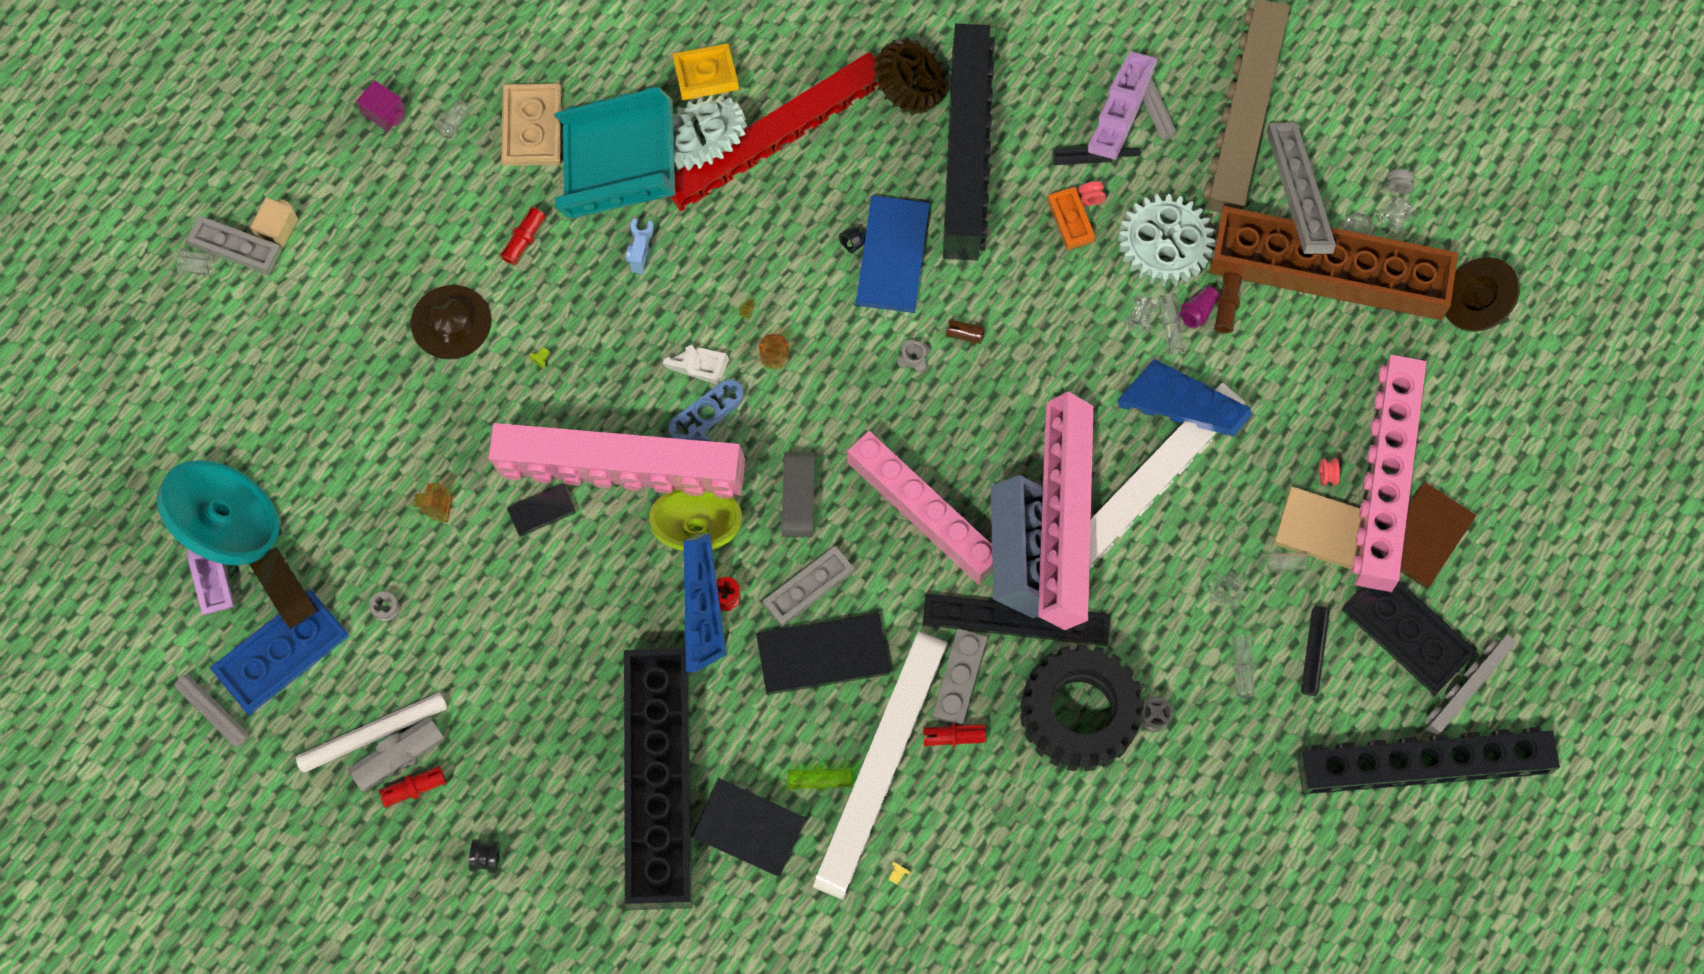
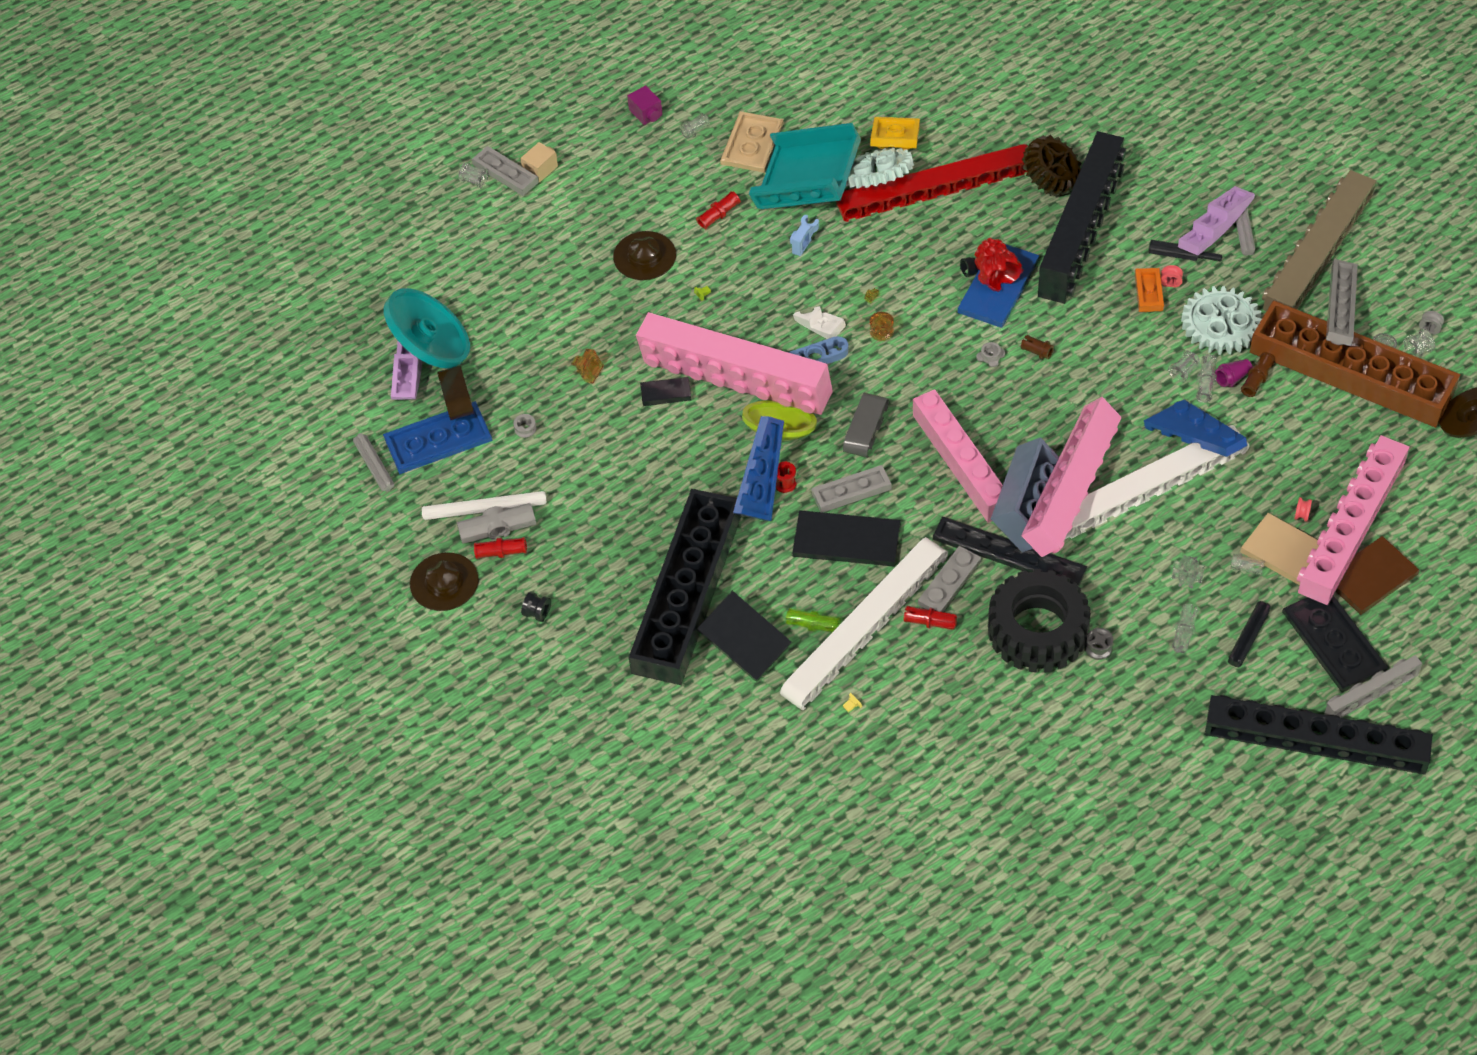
camera: 25 degrees right, 15 degrees down
none -> dark brown hat [410,552,479,611]
none -> red hair [975,238,1024,292]

